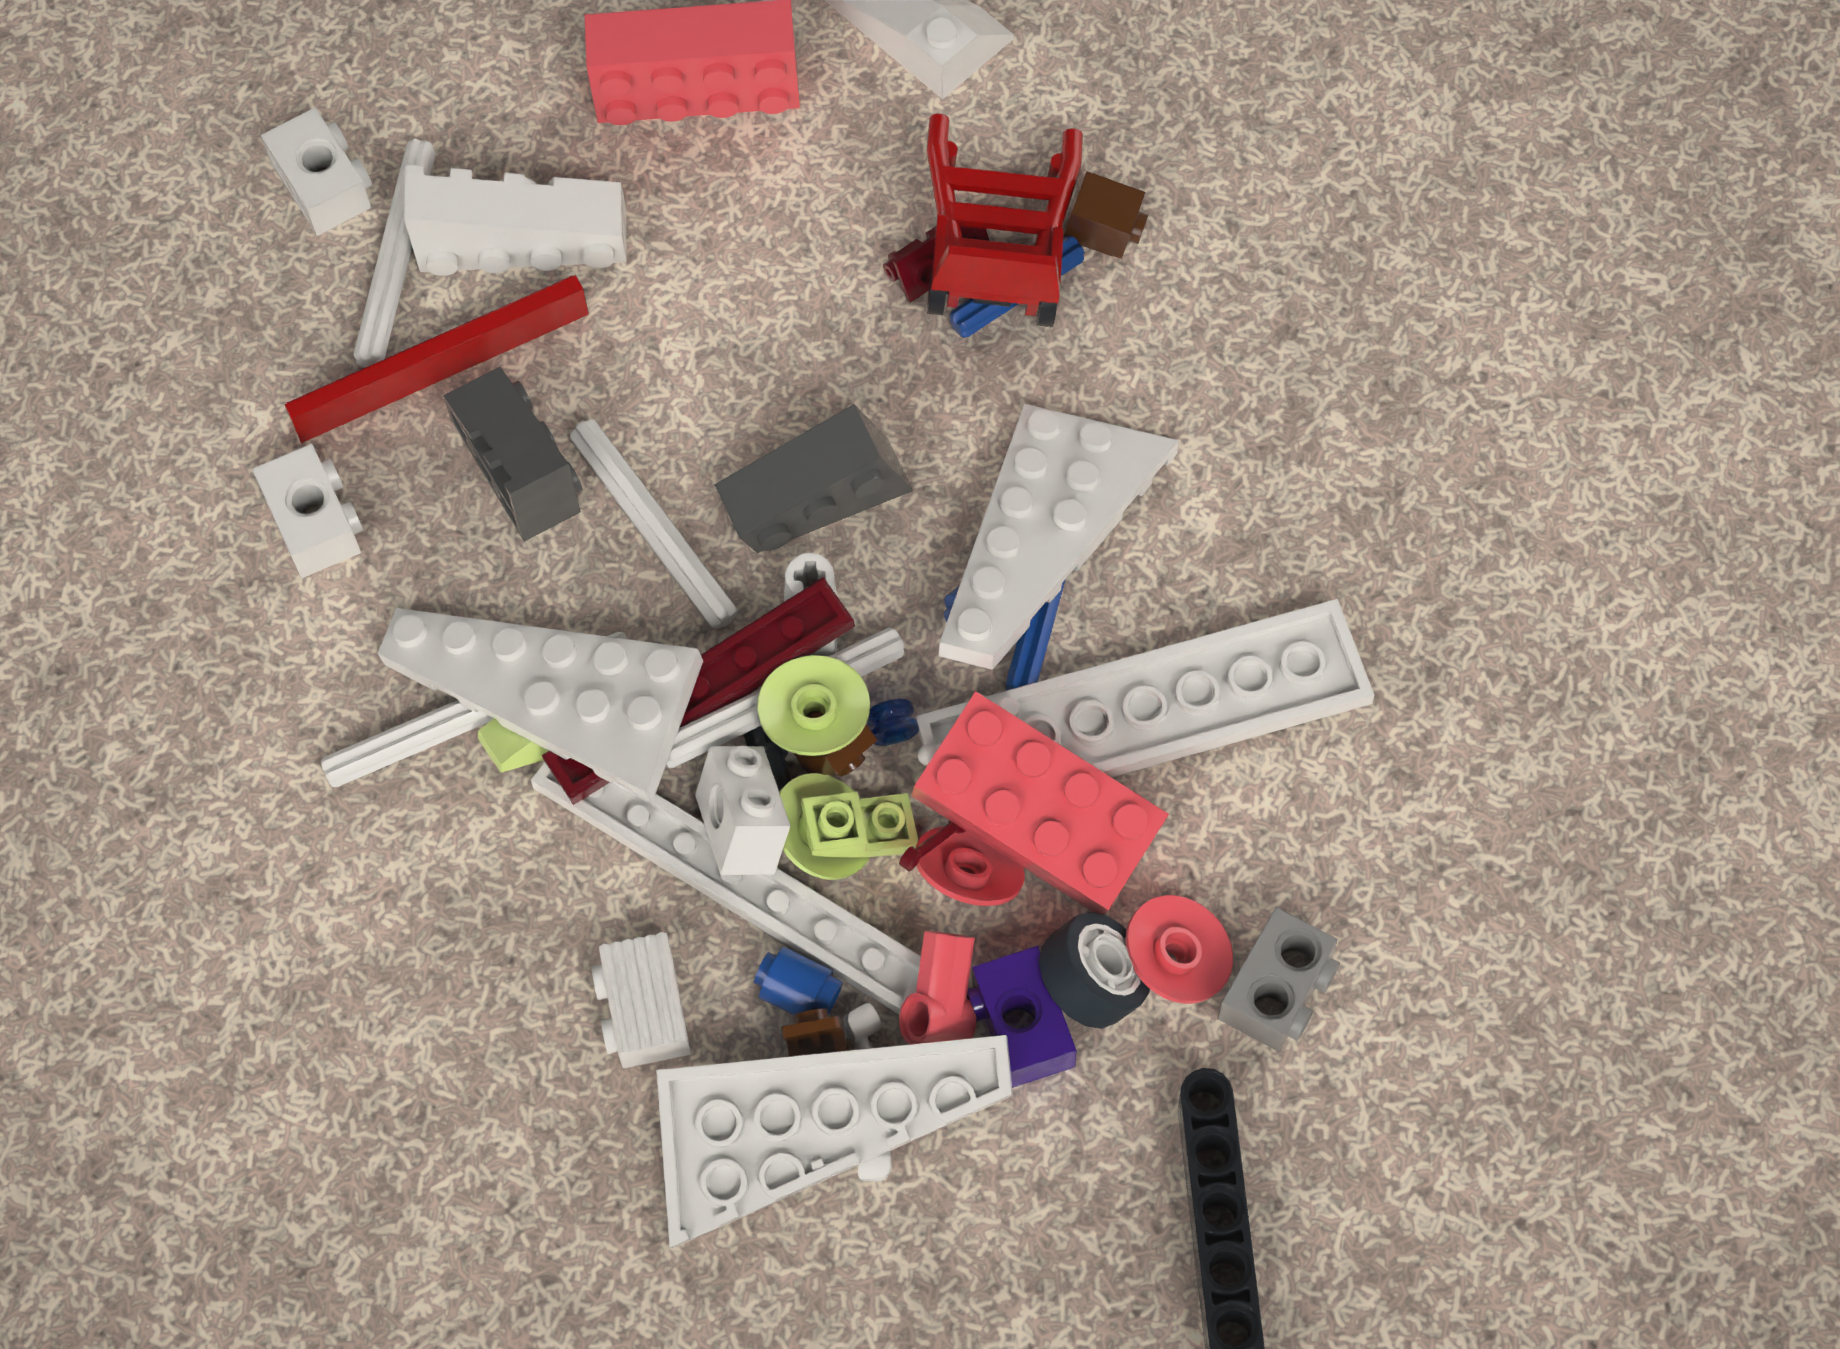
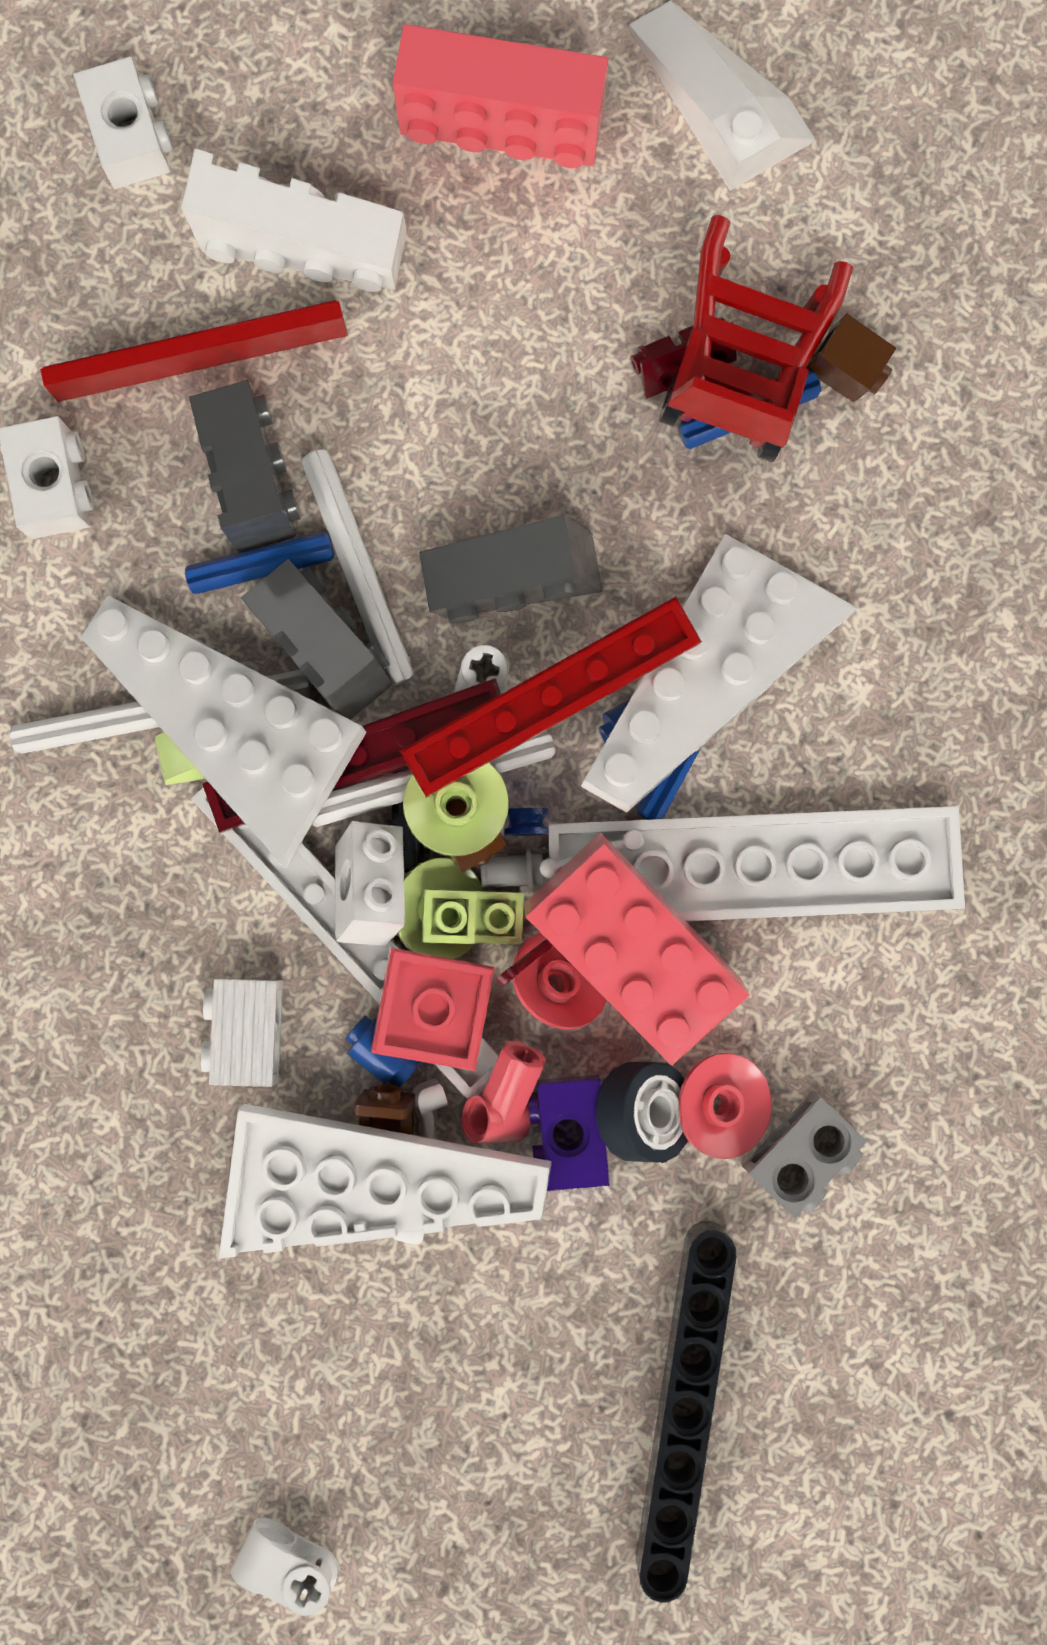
camera: 10 degrees right, 20 degrees up
white axle [353,139,435,368] -> none
none -> blue axle [185,532,334,594]
none -> dark grey wedge [241,559,393,720]
none -> coral plate [370,948,495,1071]
none -> red tile [400,596,702,798]
none -> light grey pin [481,849,544,890]

